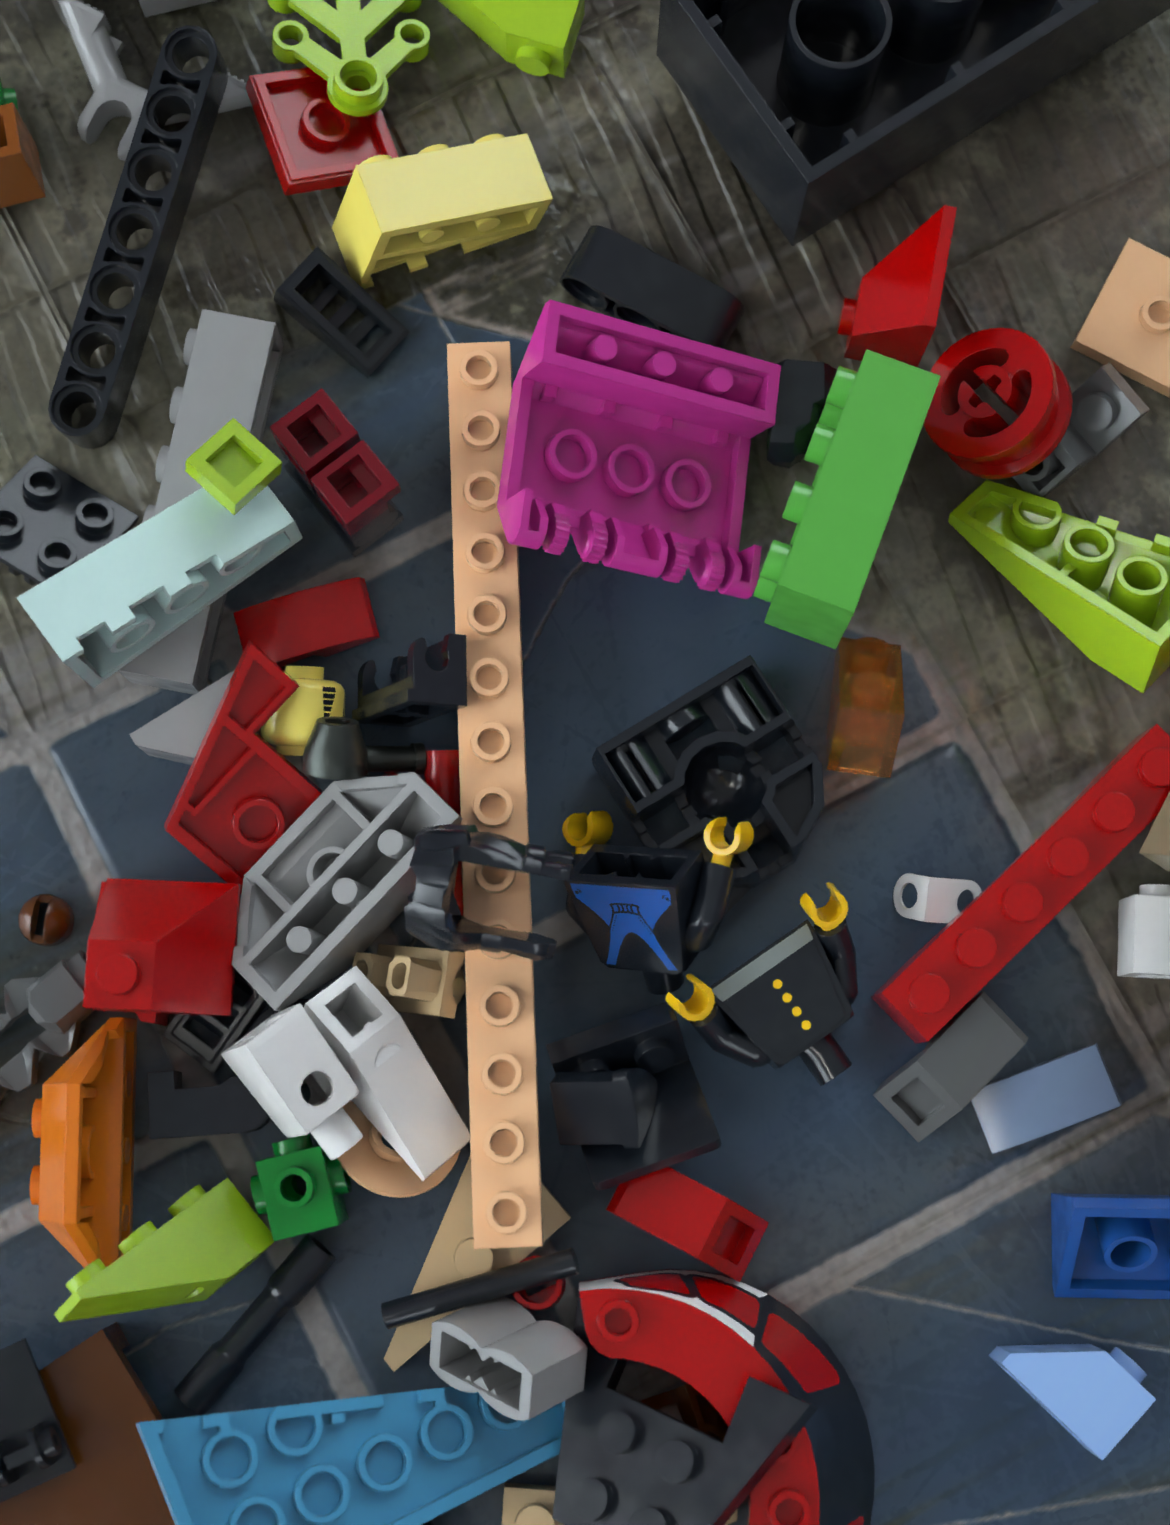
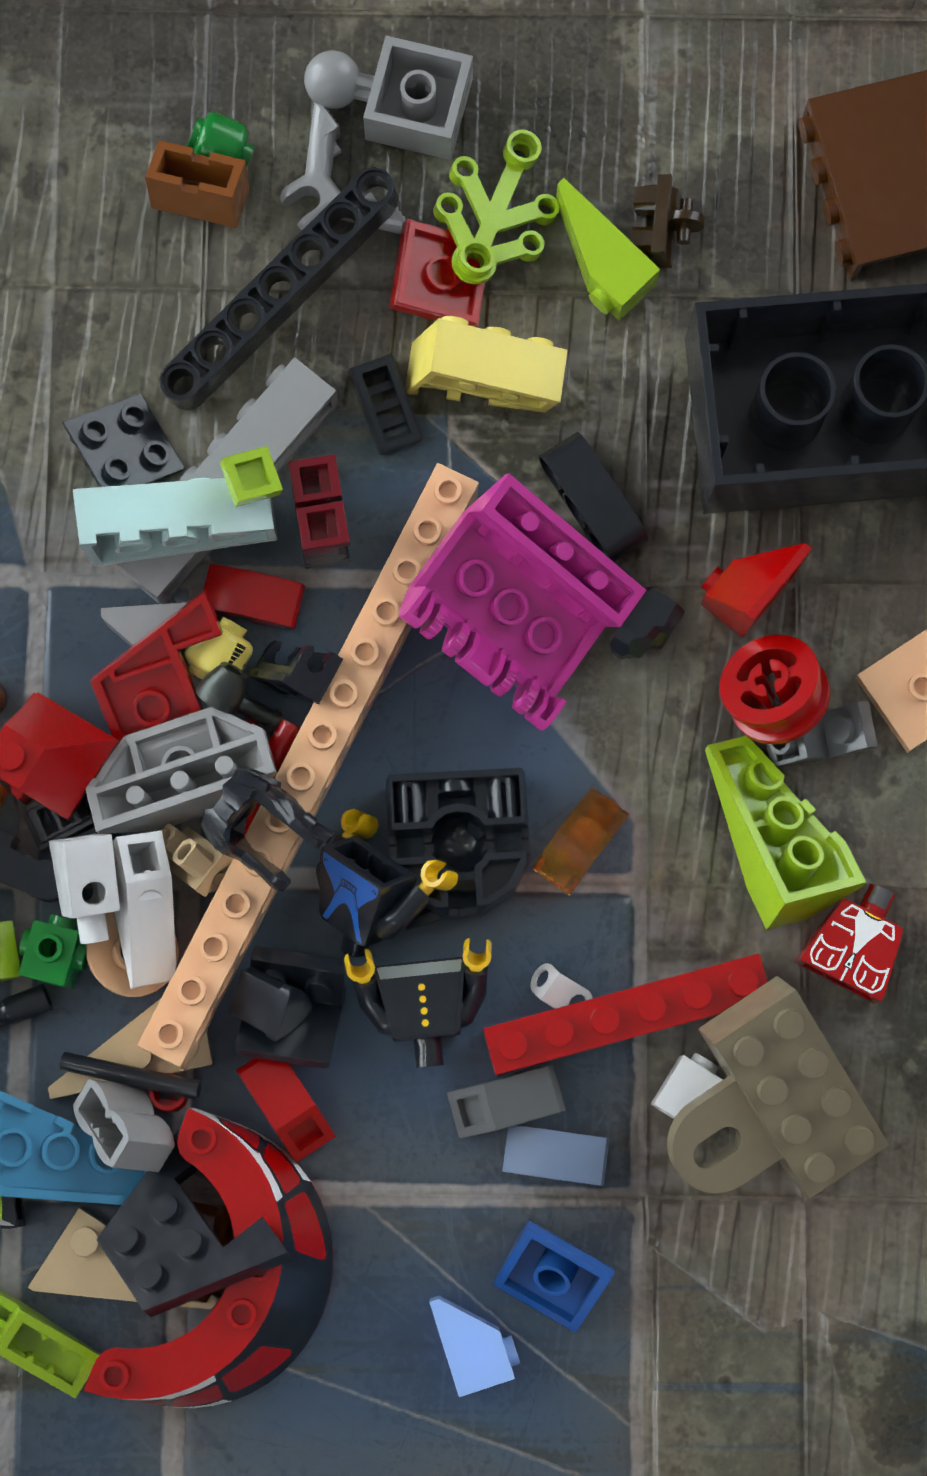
camera: 30 degrees right, 0 degrees up
bright green piece [753,349,941,650] -> none

